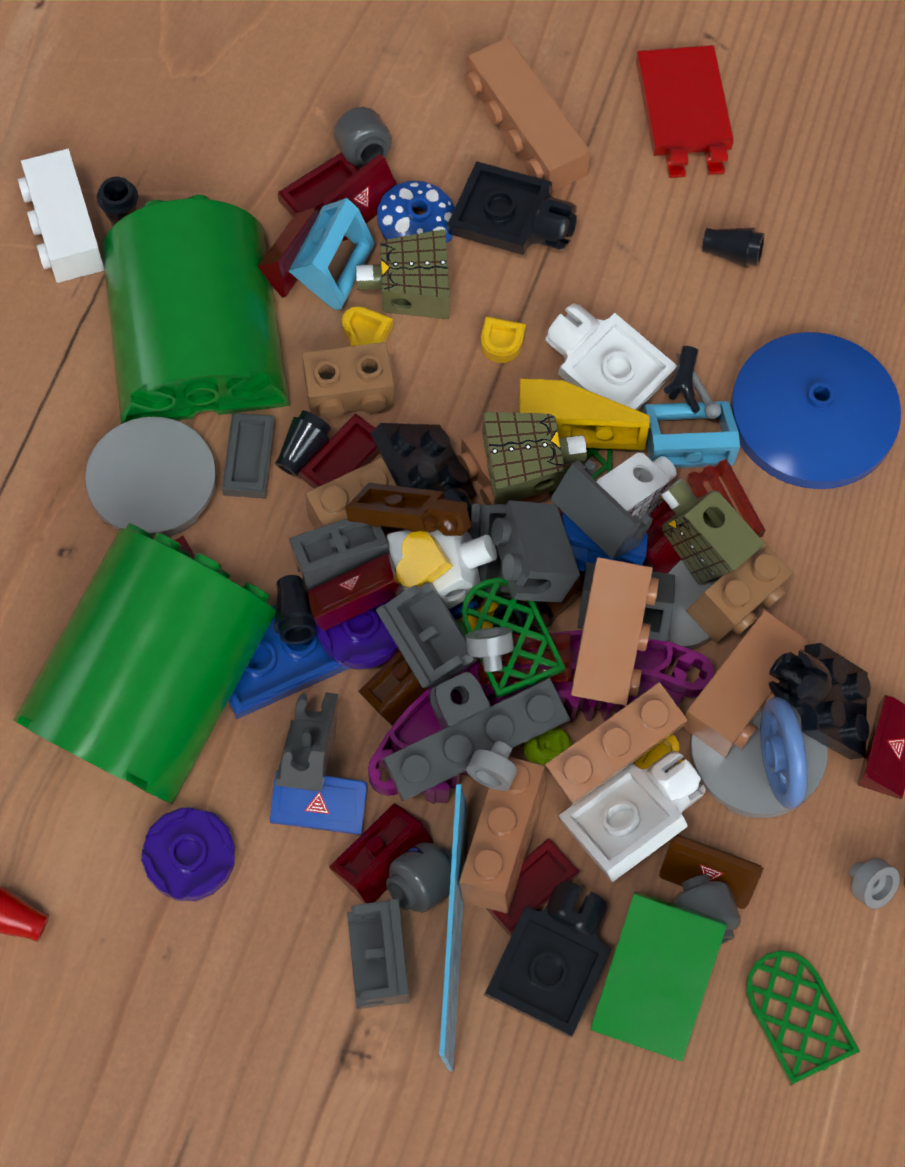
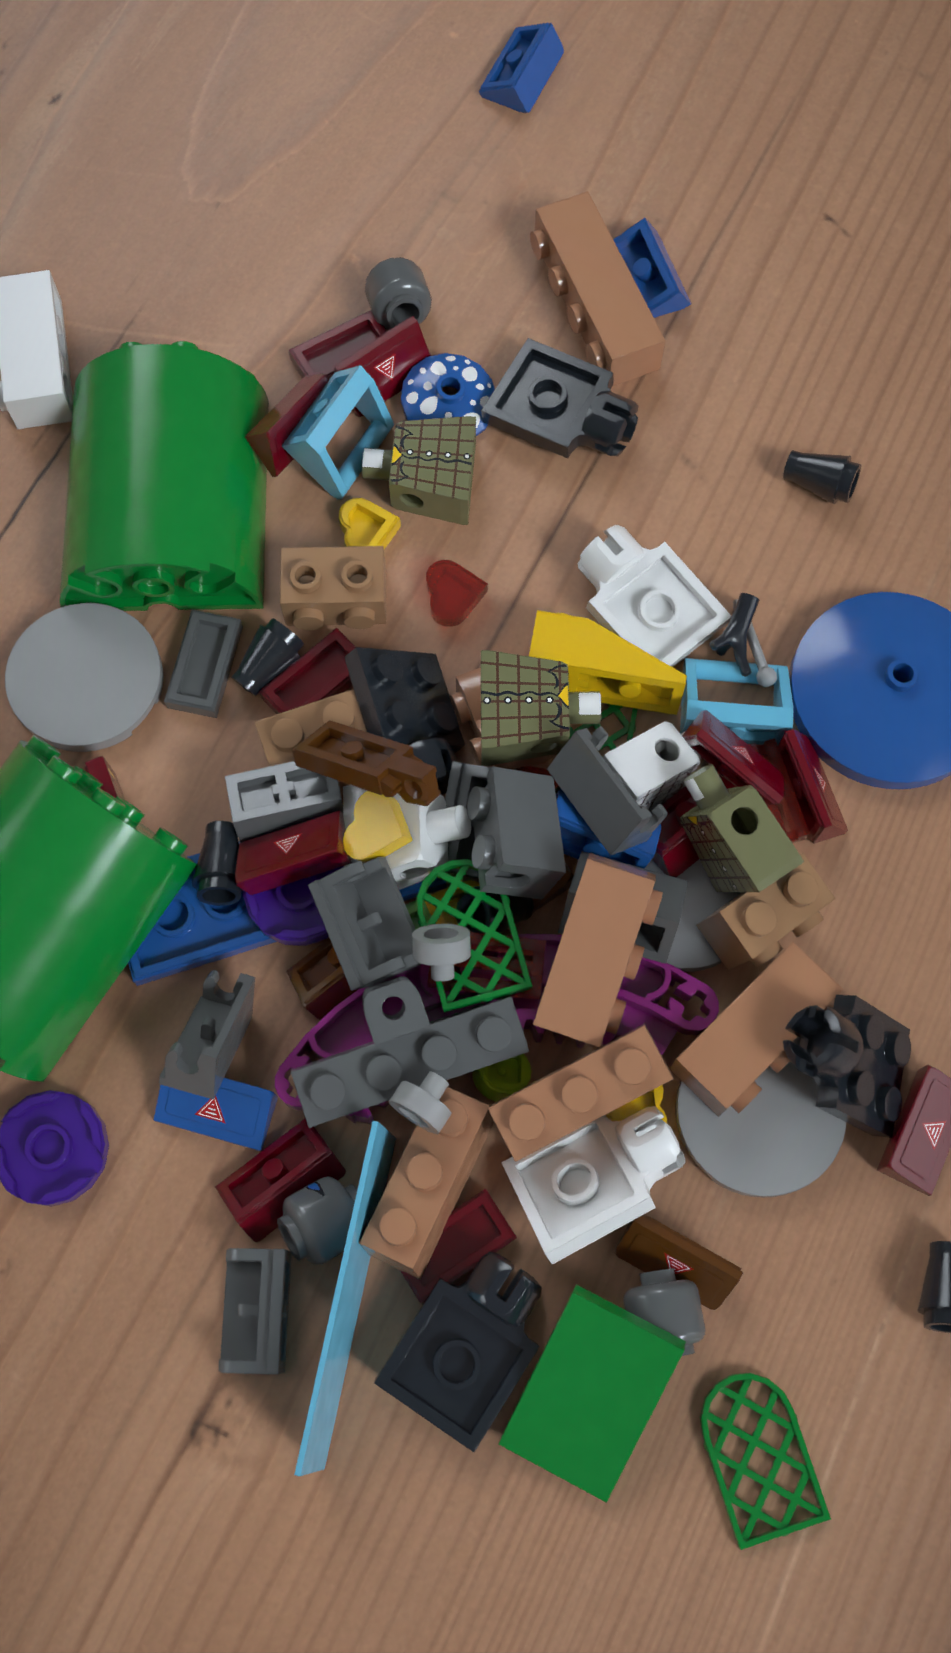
camera: 10 degrees right, 5 degrees up
black cone [97,176,138,227] -> none
yellow tile [480,316,526,363] -> none
red tile [636,45,734,178] -> none
medium blue plate [760,697,808,809] -> none
light grey tile [849,858,900,909] -> none
none -> clear red tile [426,560,488,627]
none -> blue slope [613,218,692,318]
none -> dark red slope [682,710,784,805]
none -> dark red slope [775,729,848,844]

